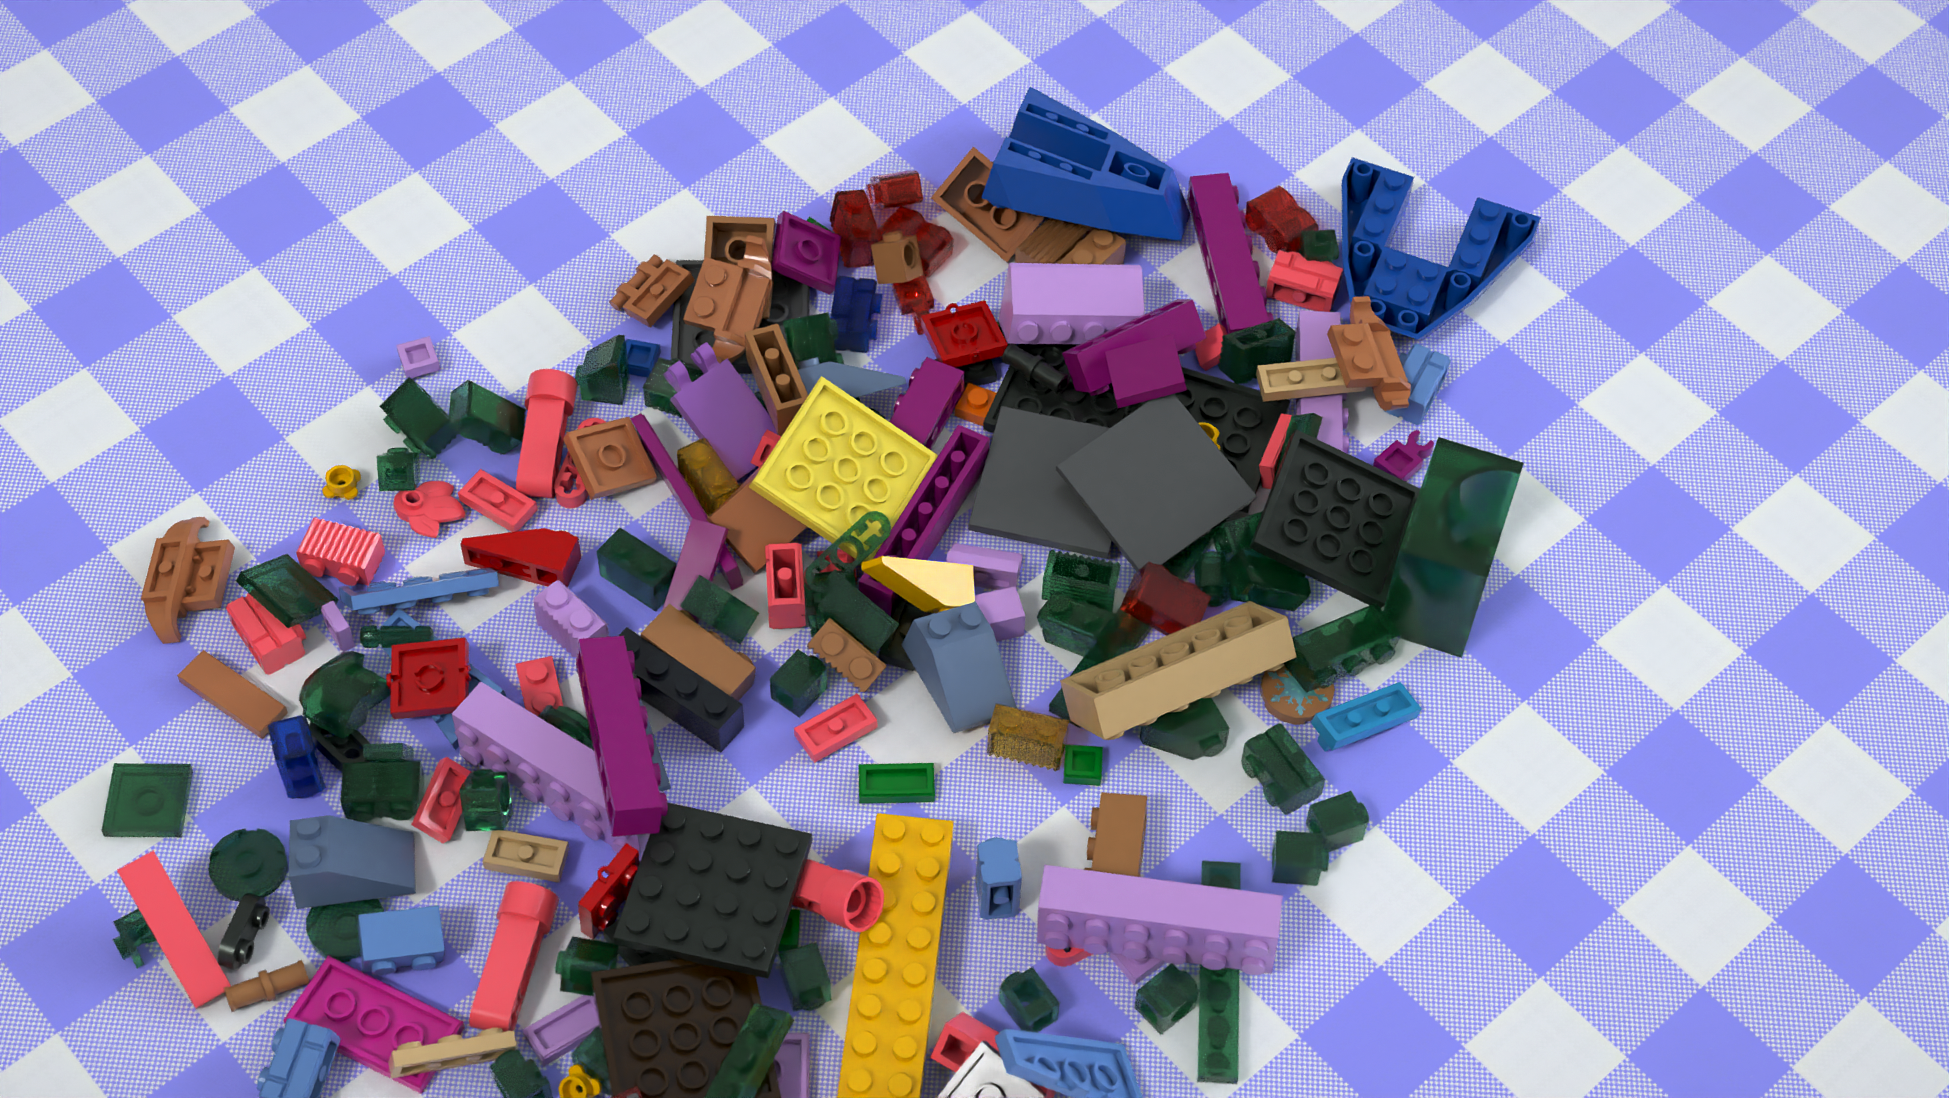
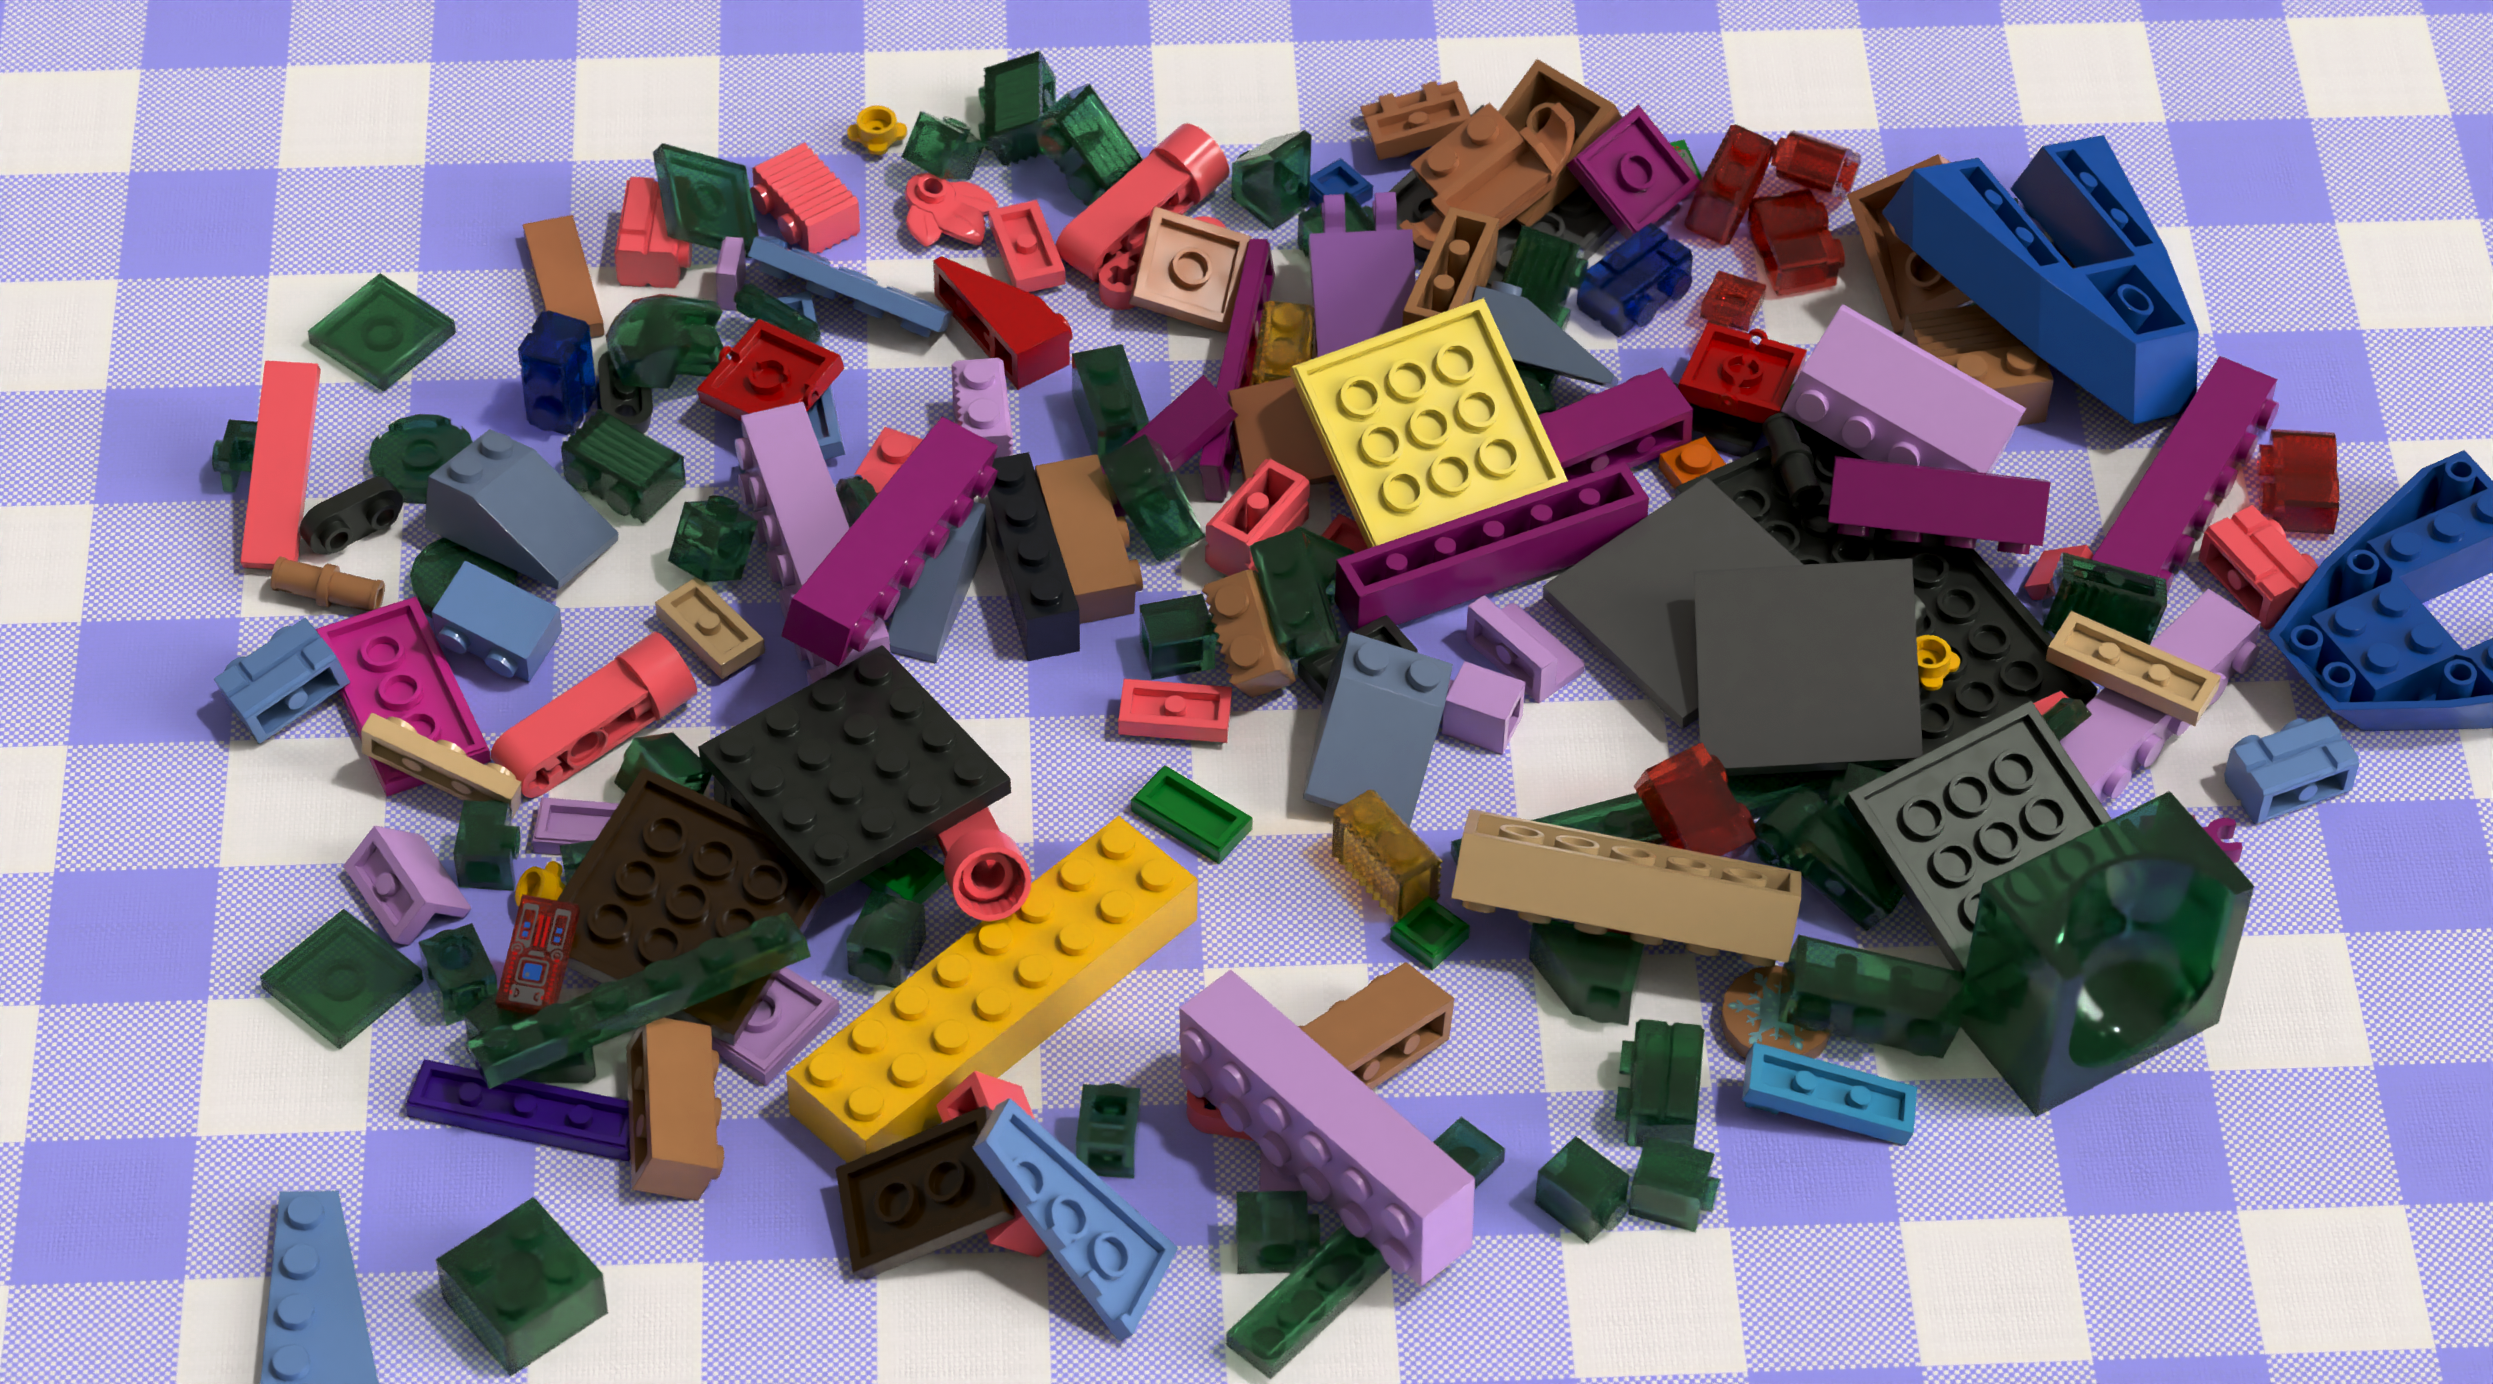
camera: 40 degrees right, 5 degrees down
nougat plate [141,517,235,644] -> none
clear green tile [363,743,414,764] -> none
lavender plate [396,336,440,379] -> none
coral plate [411,757,478,843] -> none
red plate [578,843,639,940] -> none
clear green beam [803,511,891,595] -> none
yellow slope [861,556,975,613] -> none
medium nougat brick [871,231,923,284] -> none
medium blue brick [975,837,1022,920] -> none
clear green brick [1037,591,1124,663] -> none
clear green brick [1041,549,1121,613] -> none
magenta tile [1105,333,1187,408] -> none
clear green bracket [1298,230,1339,262] -> none
nougat plate [1327,296,1411,411] -> none

